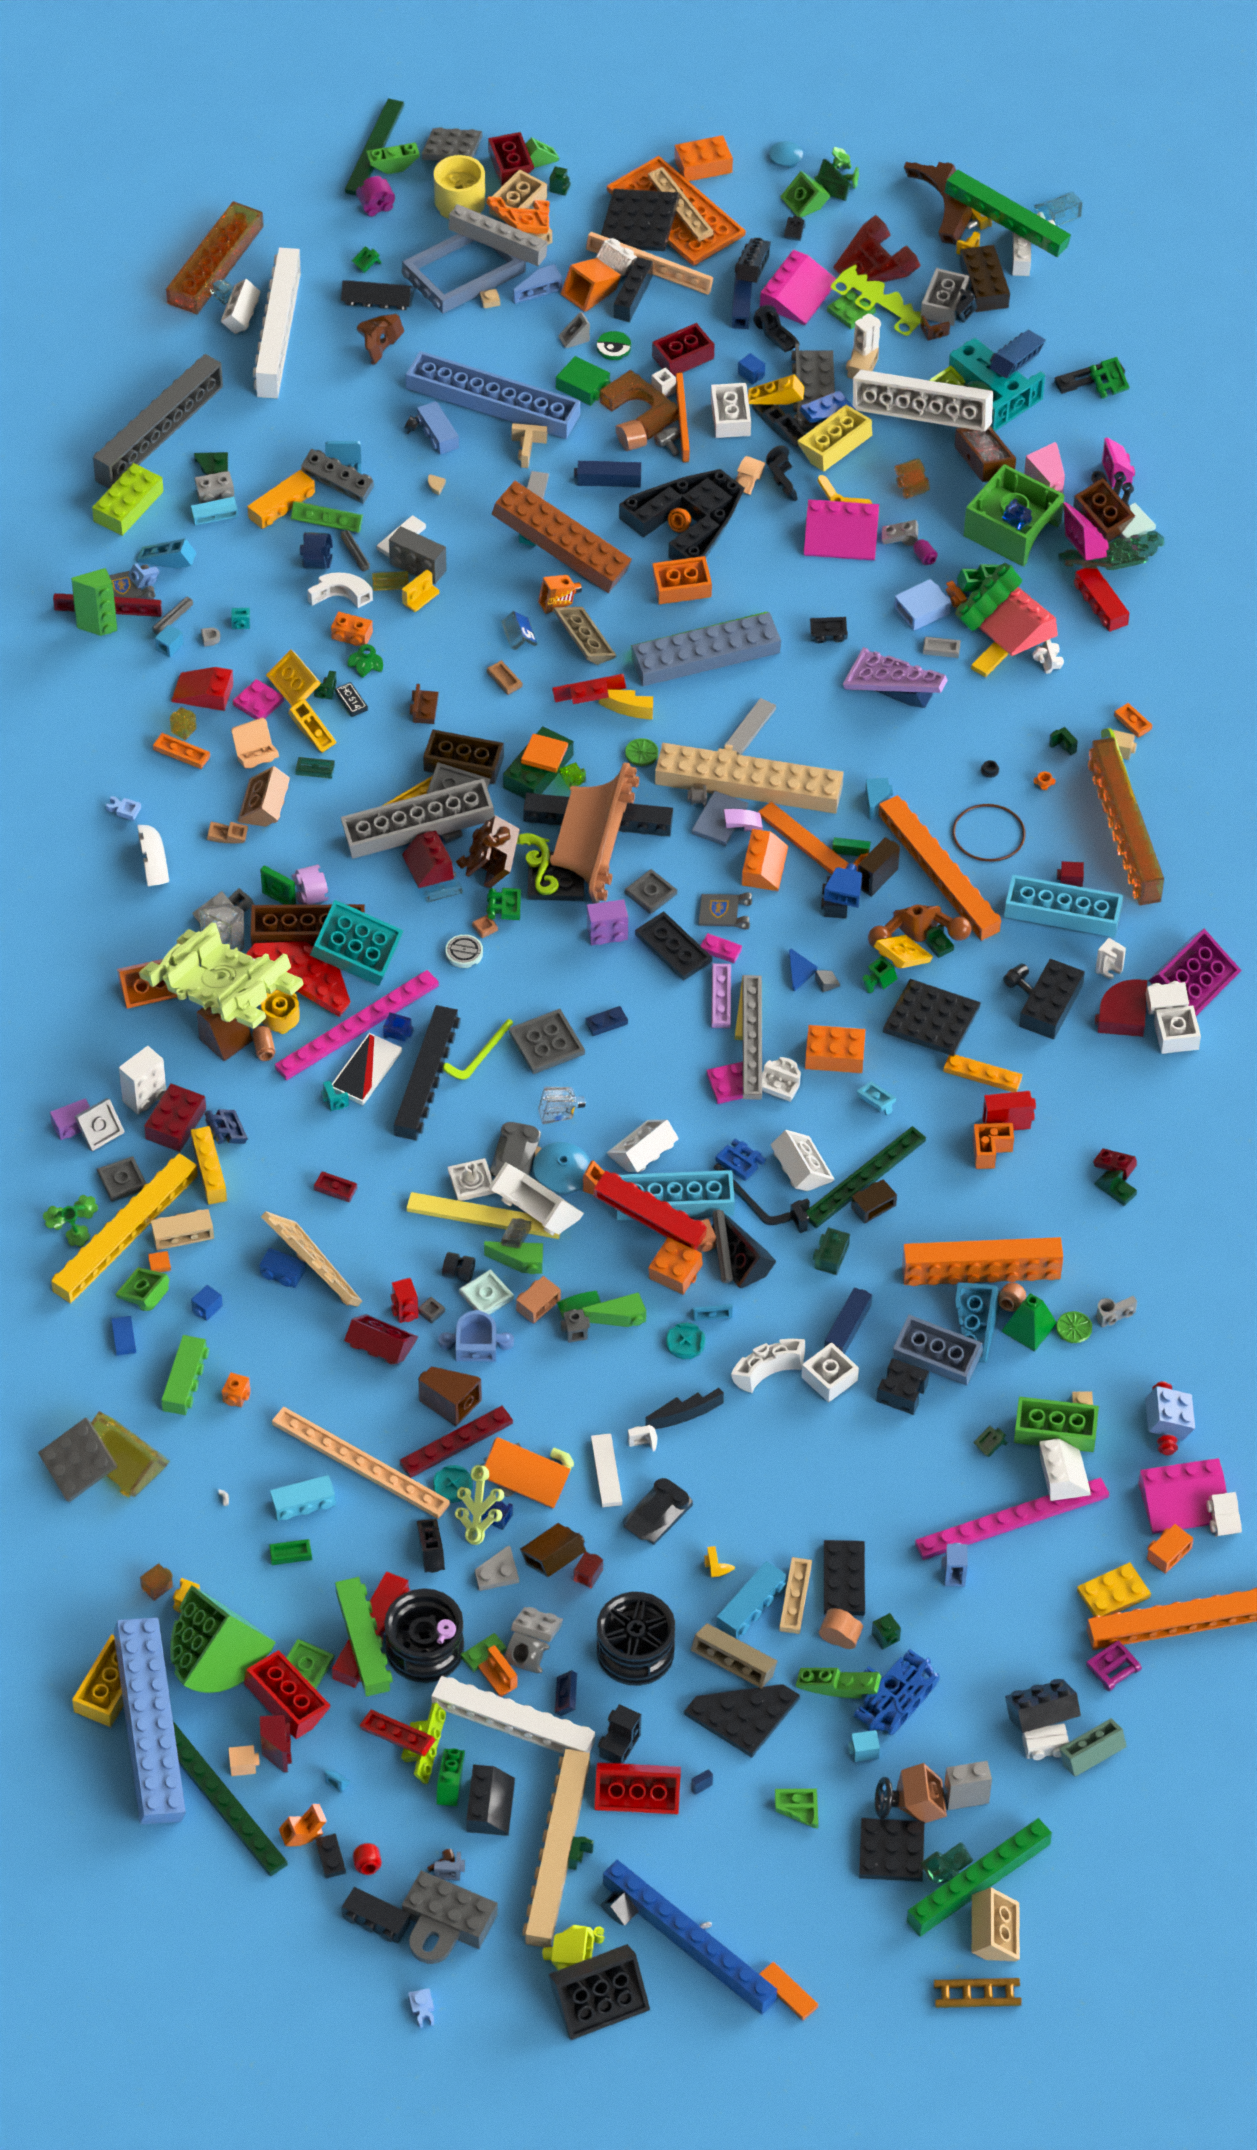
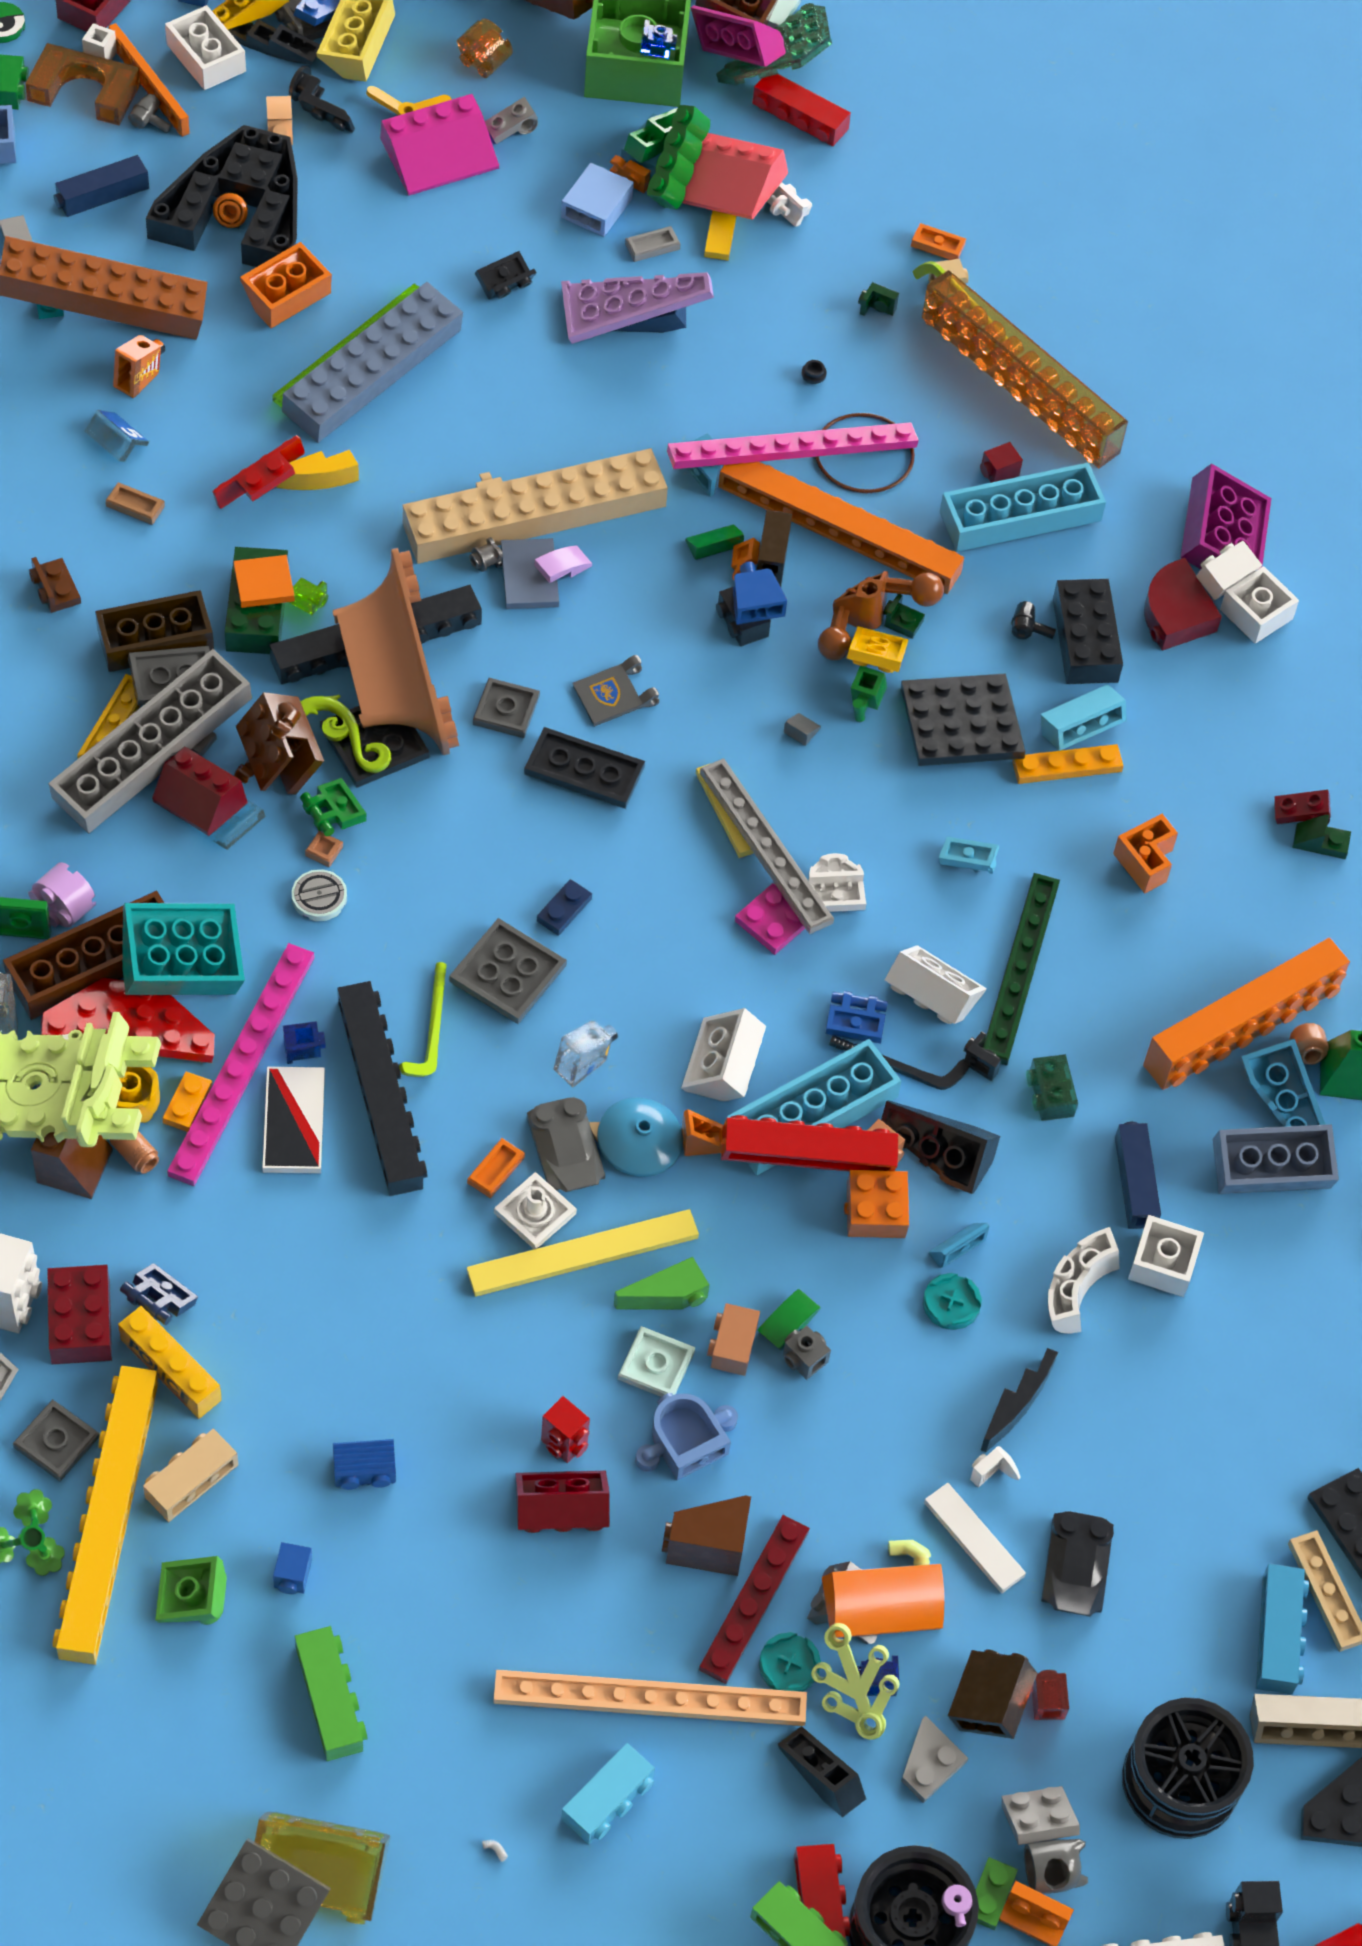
camera: 35 degrees left, 5 degrees up
blue tile [111,1316,136,1355] -> none
orange tile [148,1251,171,1272] -> none
orange brick [222,1372,250,1407] -> none
tan wing [261,1211,362,1307] -> none
green tile [269,1539,312,1565] -> none
dark red plate [314,1171,358,1203] -> none
teal bracket [321,1081,349,1111] -> none
dark grey tile [418,1297,445,1324] -> none
black wheel [442,1252,476,1282] -> none
white windscreen [489,1162,584,1236] -> none
clear smoke plate [501,1218,531,1248] -> none
dark tan slope [553,607,616,665] -> none
dark blue plate [555,1670,577,1716] -> none
bright green slope [582,1292,646,1327] -> none
medium lavender brick [587,899,628,945] -> none
nougat piece [615,419,647,452] -> none
bright green wheel [625,738,658,766] -> none
dark pink plate [700,933,742,963] -> none
yellow plate [704,1546,735,1578] -> none
lavender tile [711,964,731,1028] -> none
dark grey axle [712,1209,733,1283] -> none
light grey tile [724,698,776,755] -> none
orange slope [742,829,788,891] -> none
orange tile [758,802,849,874] -> none
blue tile [789,949,818,991] -> none
orange brick [805,1025,866,1073] -> none
dark brown brick [851,1179,897,1224] -> none
black piece [876,1358,929,1415] -> none
magenta brick [913,539,938,565] -> none
red brick [982,1091,1036,1130] -> none
orange plate [1033,771,1056,790] -> none
white hinge [1095,938,1126,979] -> none
none -> light orange plate [162,1071,213,1132]
none -> orange tile [467,1138,525,1199]
none -> dark pink plate [667,422,919,469]
none -> medium azure brick [1041,684,1127,751]

